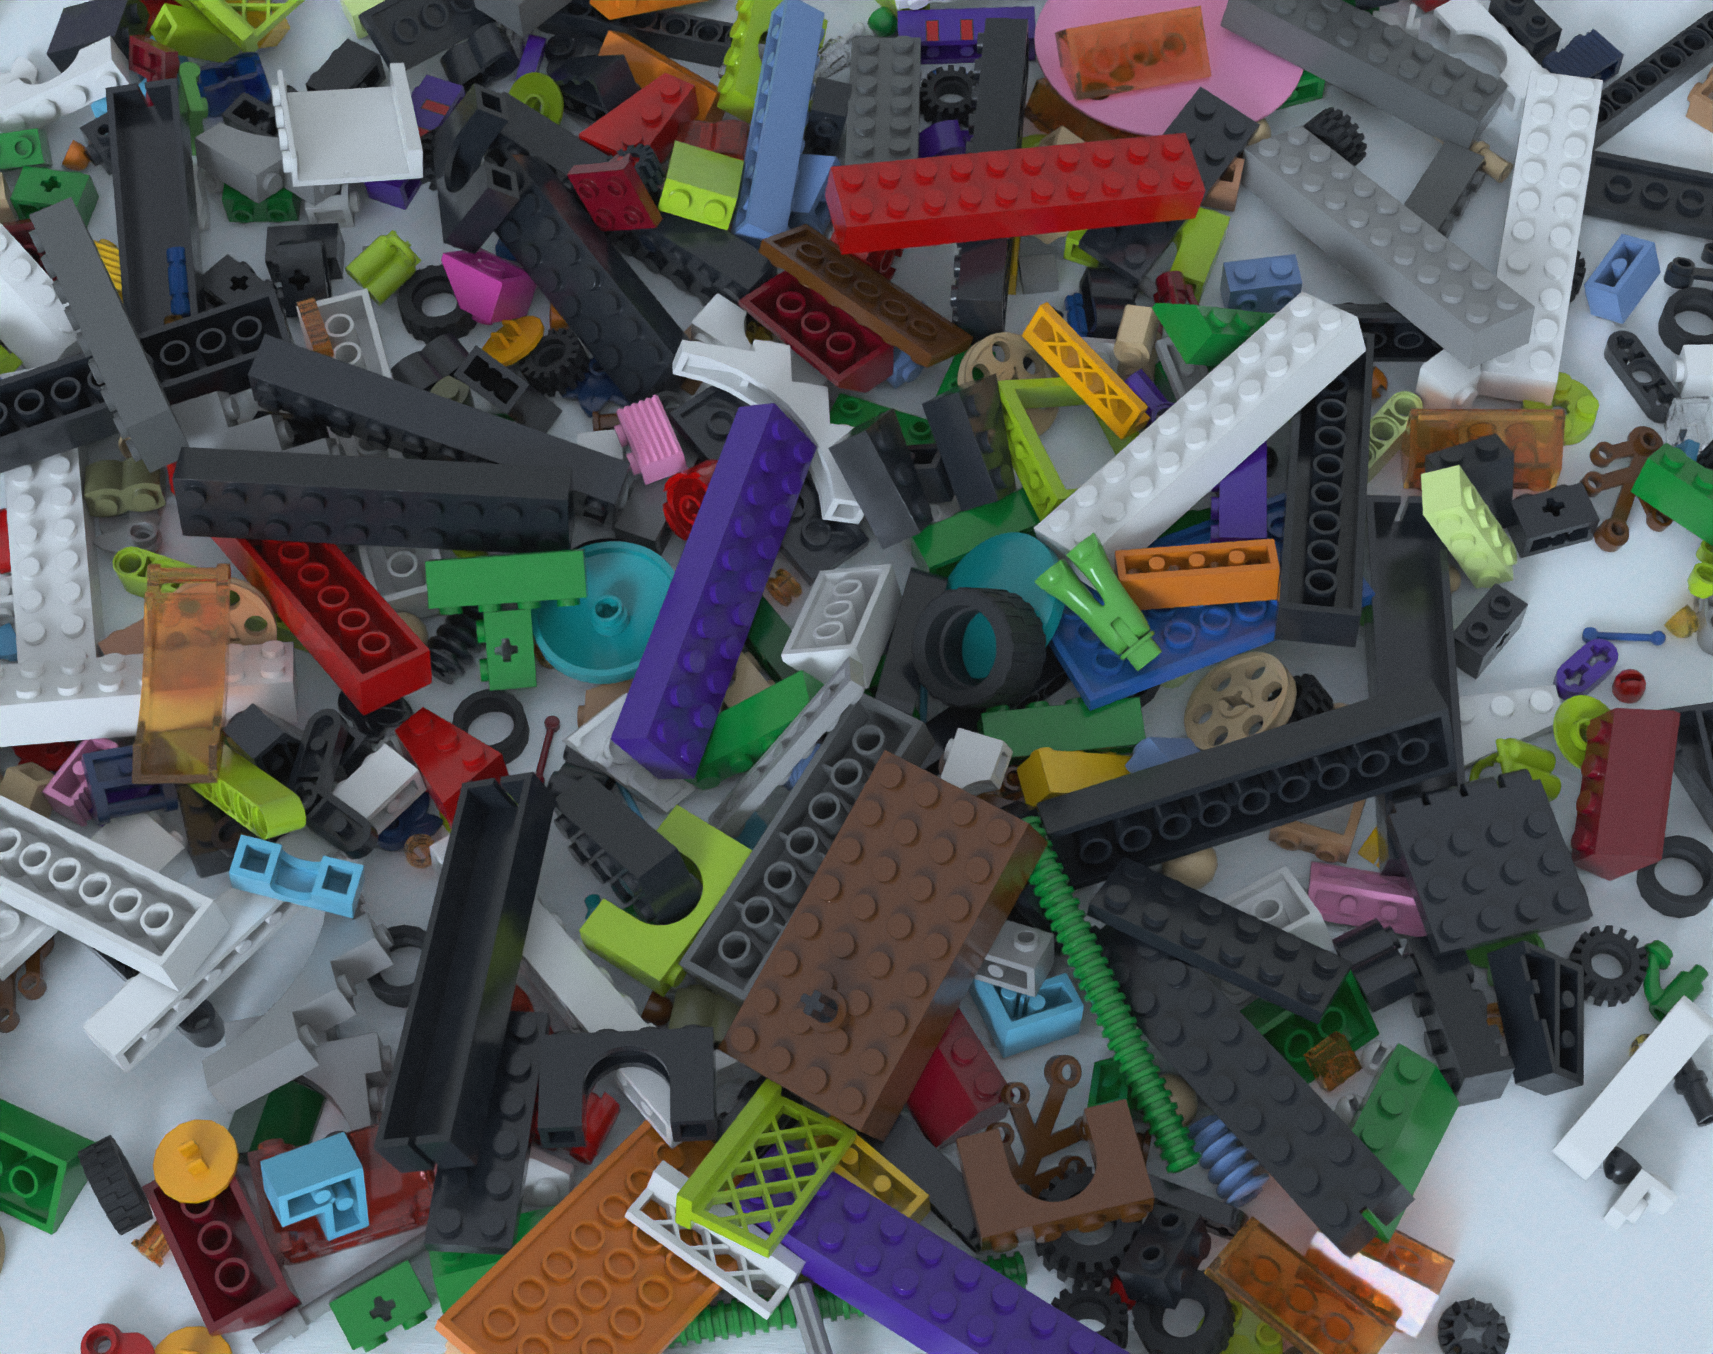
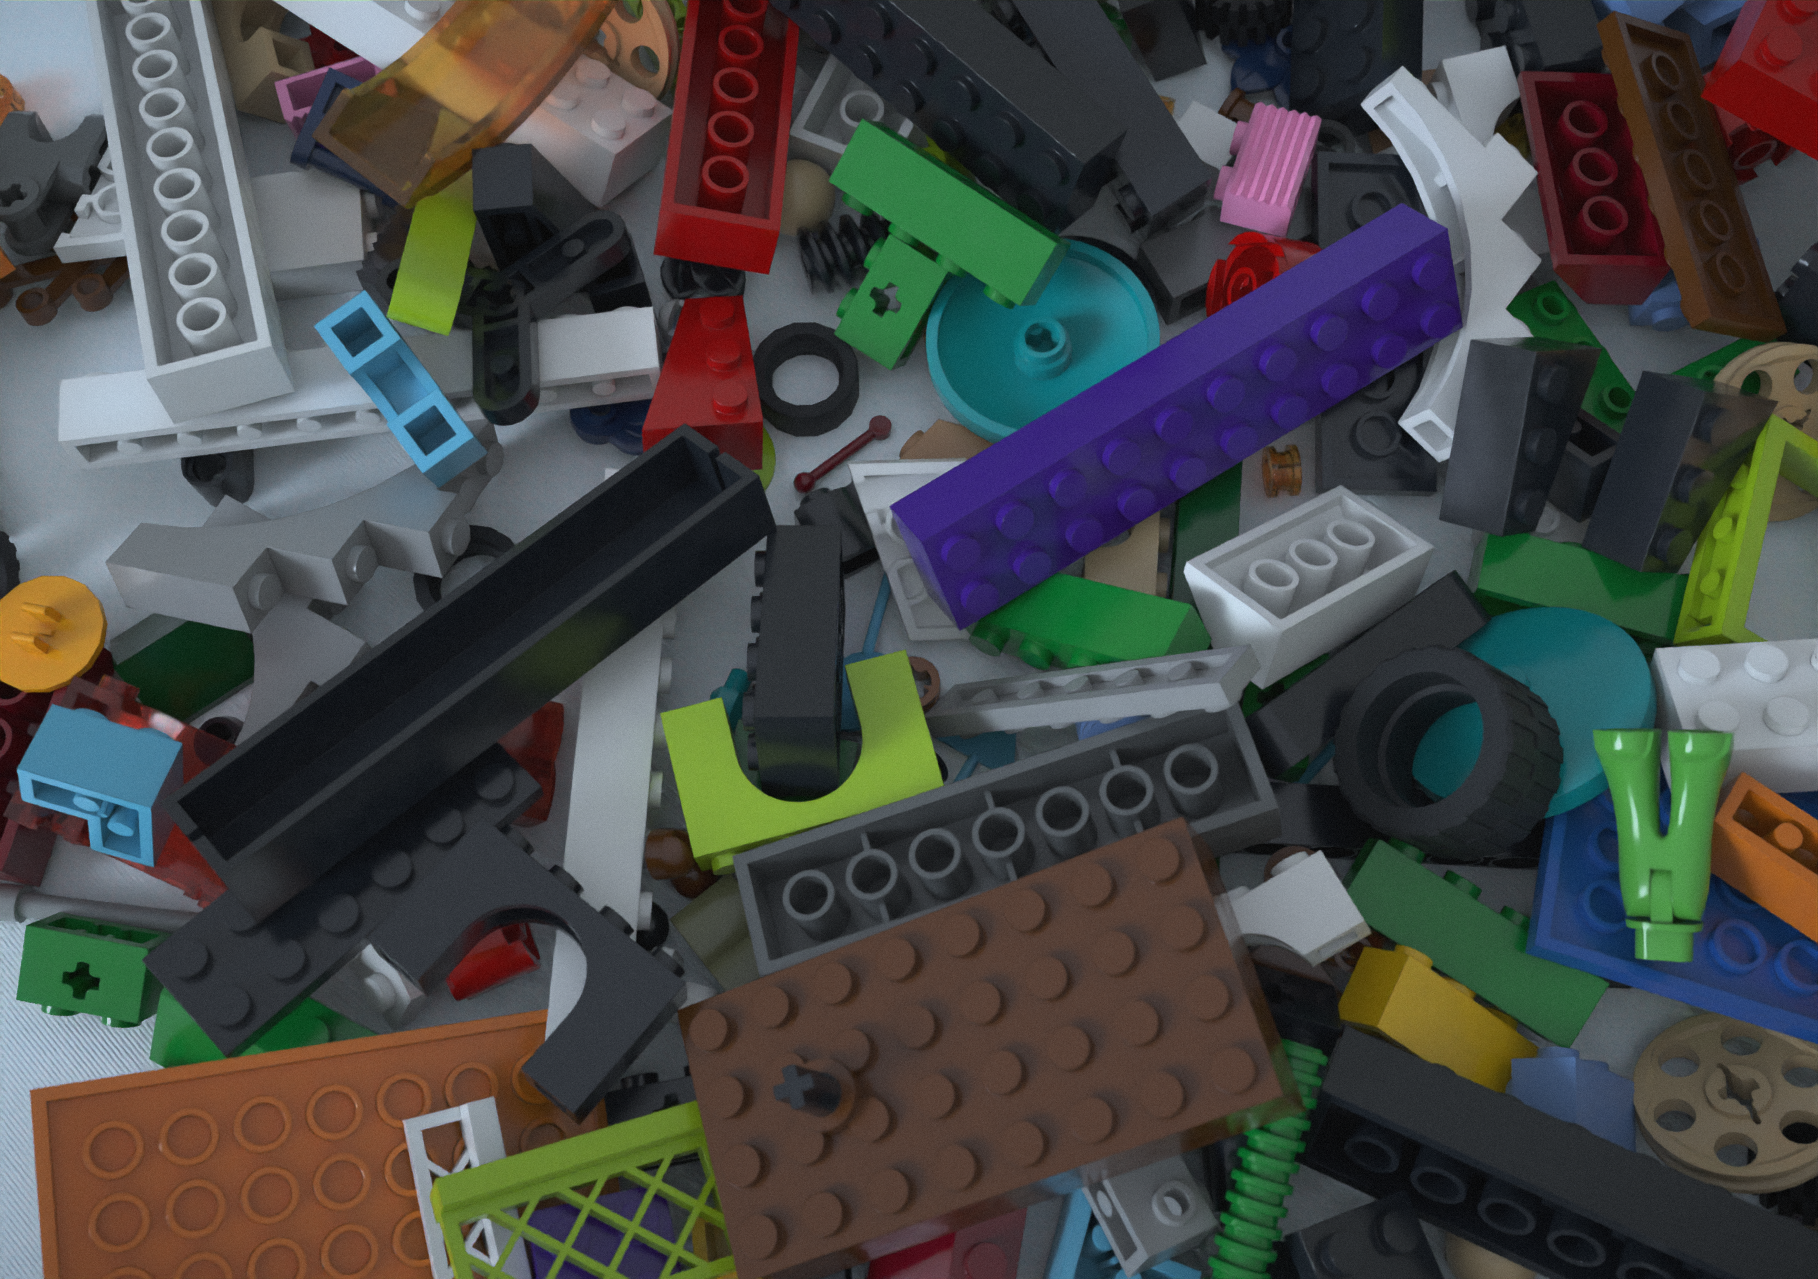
camera: 40 degrees right, 10 degrees up
clear orange hinge [404,834,435,869] -> none
none -> reddish brown hinge [645,828,696,880]

